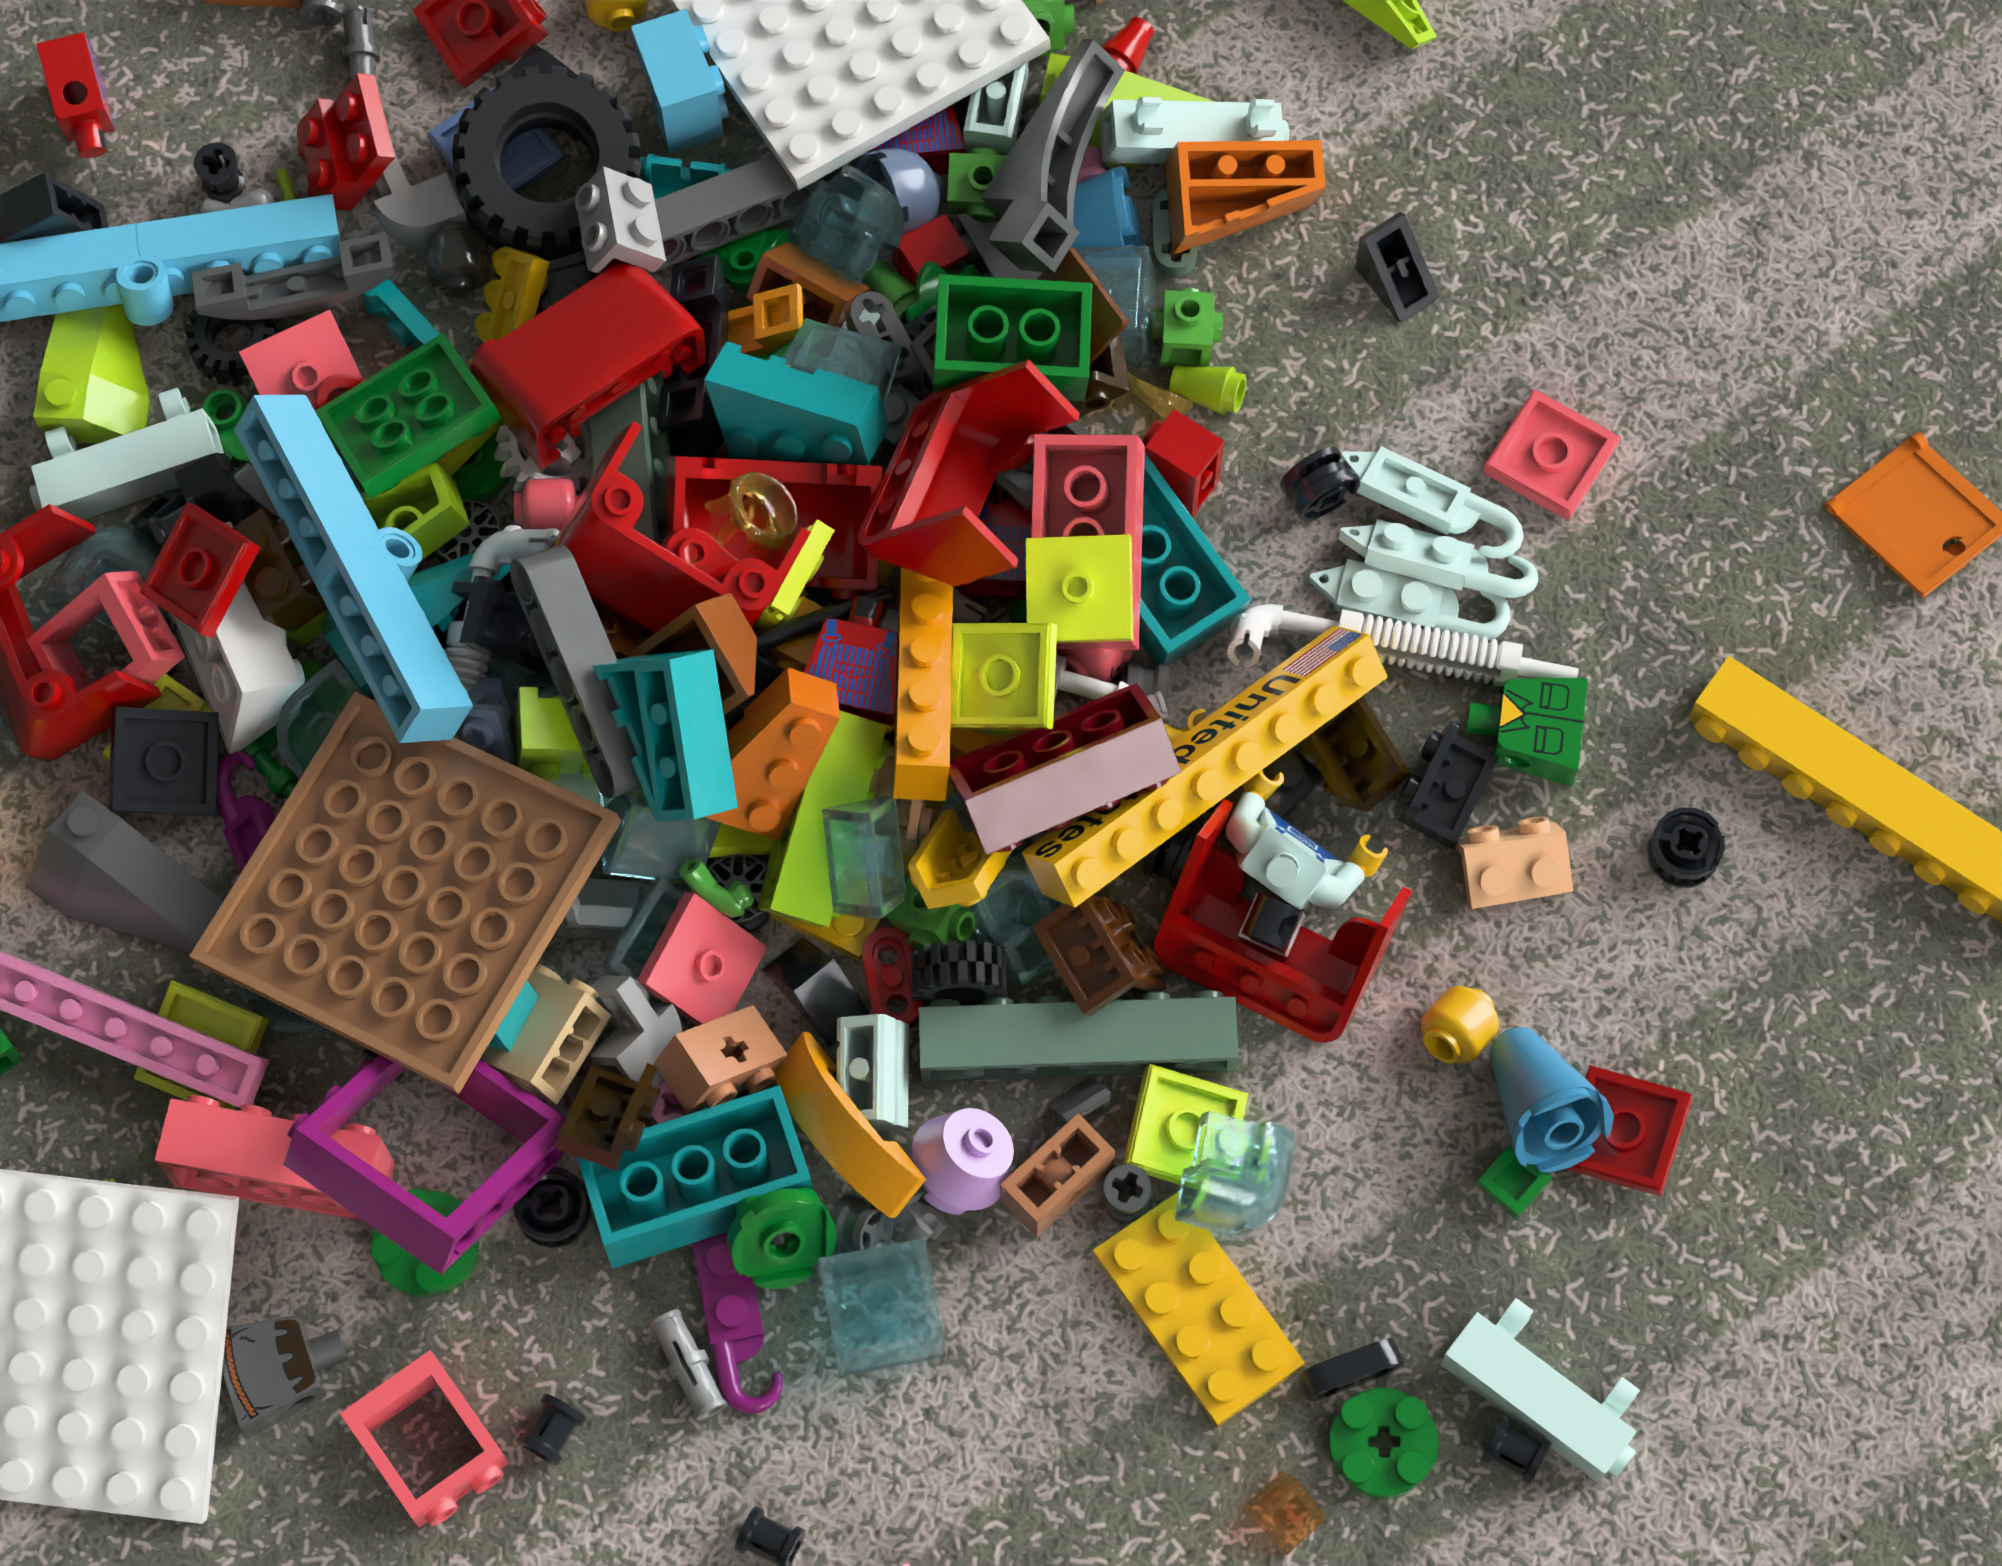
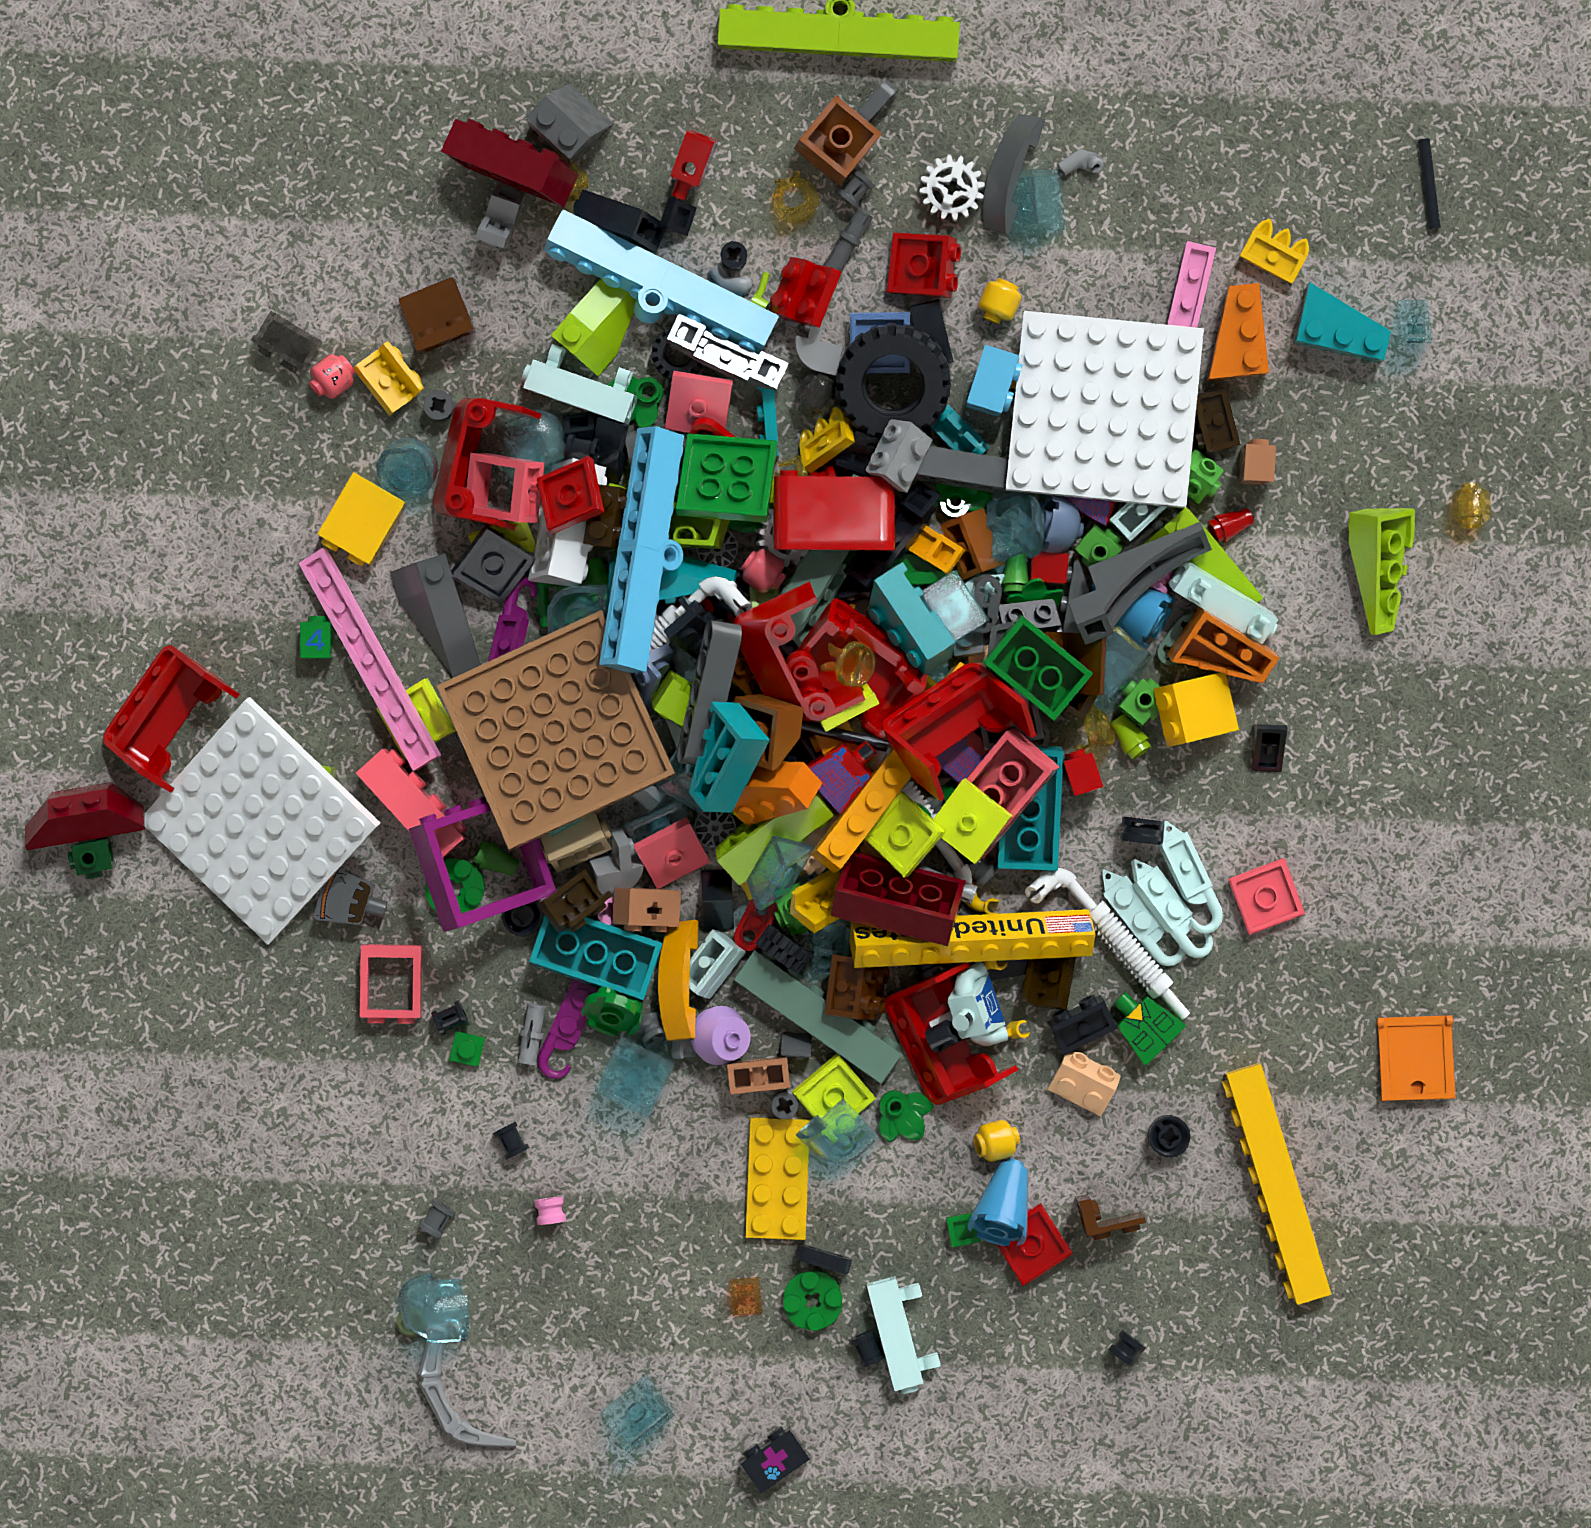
camera: 30 degrees right, 20 degrees up
bright green arm [679,857,755,918] -> none
none -> green plate [449,1031,486,1067]
none -> bright green cone [473,840,519,877]
none -> black plate [659,197,697,236]
none -> clear yellow piece [772,171,820,224]
none -> green plate [878,1090,934,1143]
none -> reddish brown bracket [1075,1194,1146,1240]
none -> black wheel [1108,1330,1146,1367]
none -> yellow brick [1153,672,1239,747]

